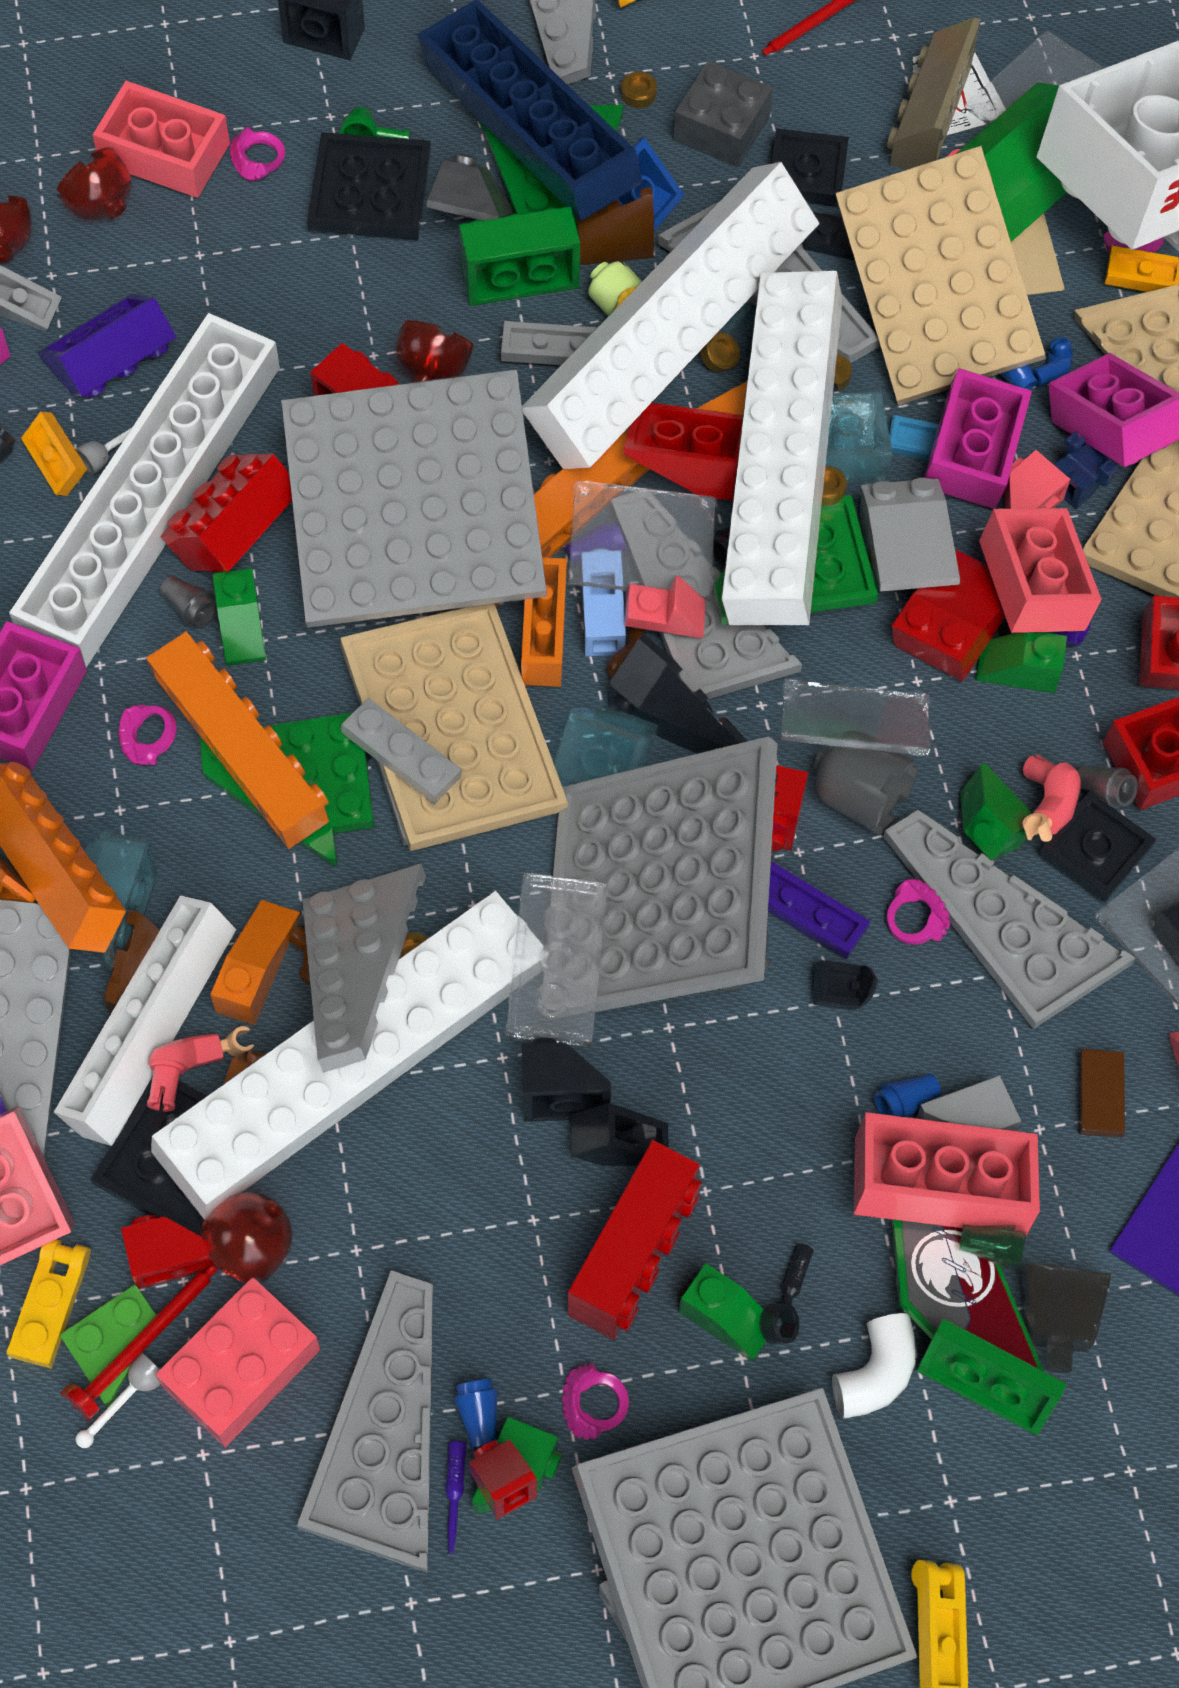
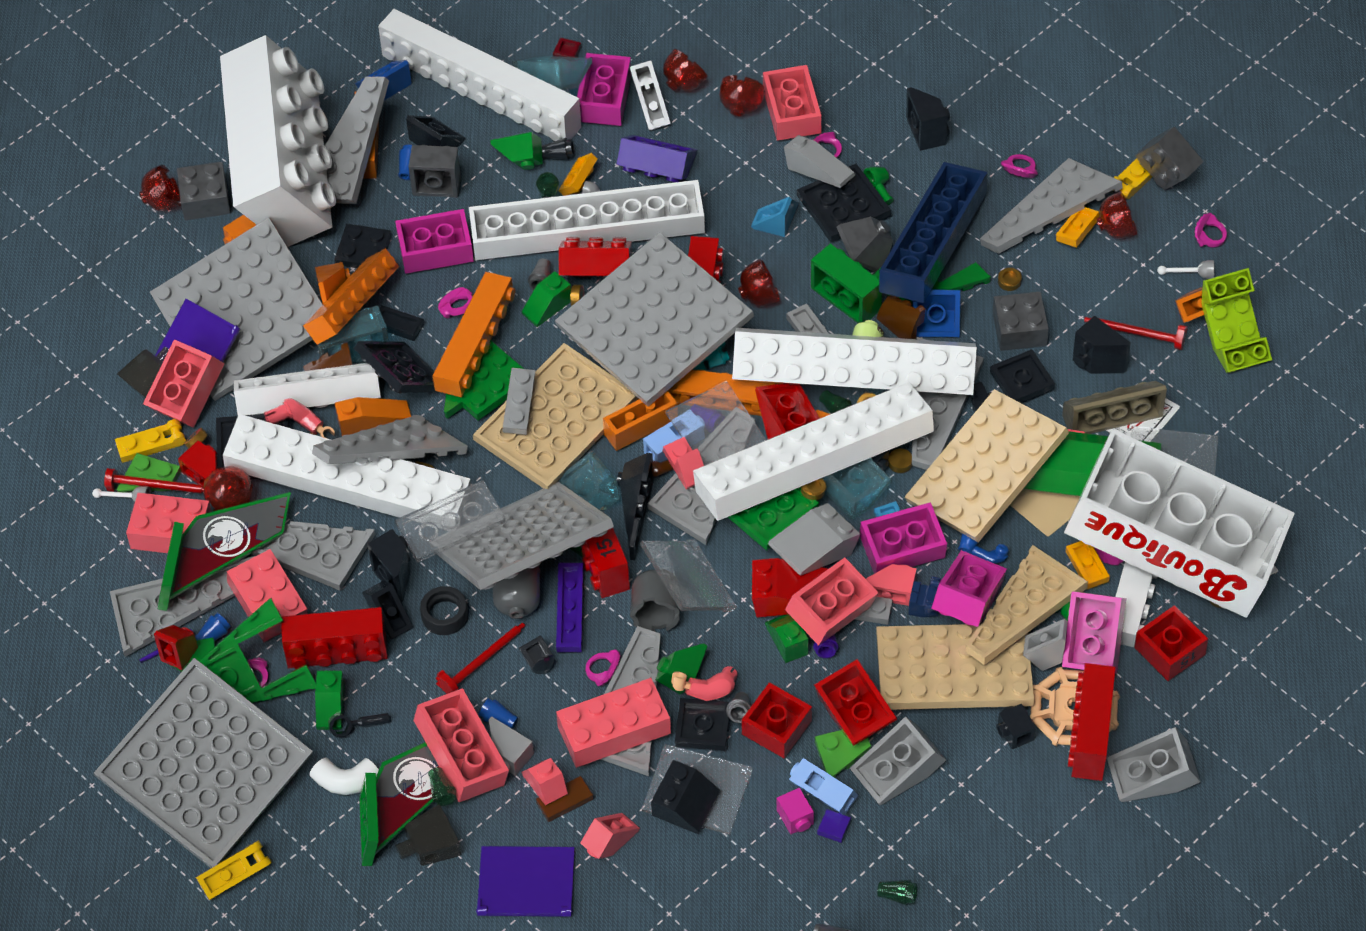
camera: 60 degrees right, 10 degrees down
none -> piece [157,492,291,611]
none -> pearl gold tile [184,427,207,449]
none -> green wing [199,597,316,703]
none -> coral brick [227,549,307,642]
none -> light grey wing [251,521,376,590]
none -> black plate [354,341,438,394]
none -> black tile [371,305,424,341]
none -> black tyre [420,586,468,635]
none -> red piece [435,623,525,694]
none -> coral slope [522,758,568,805]
none -> clear green cone [536,172,559,198]
none -> coral brick [556,678,671,768]
none -> pearl gold tile [570,285,585,306]
none -> dark azure slope [751,197,799,237]
none -> light grey slope [784,135,855,188]
none -> clear green cone [819,390,852,414]
none -> black slope [1073,316,1131,374]

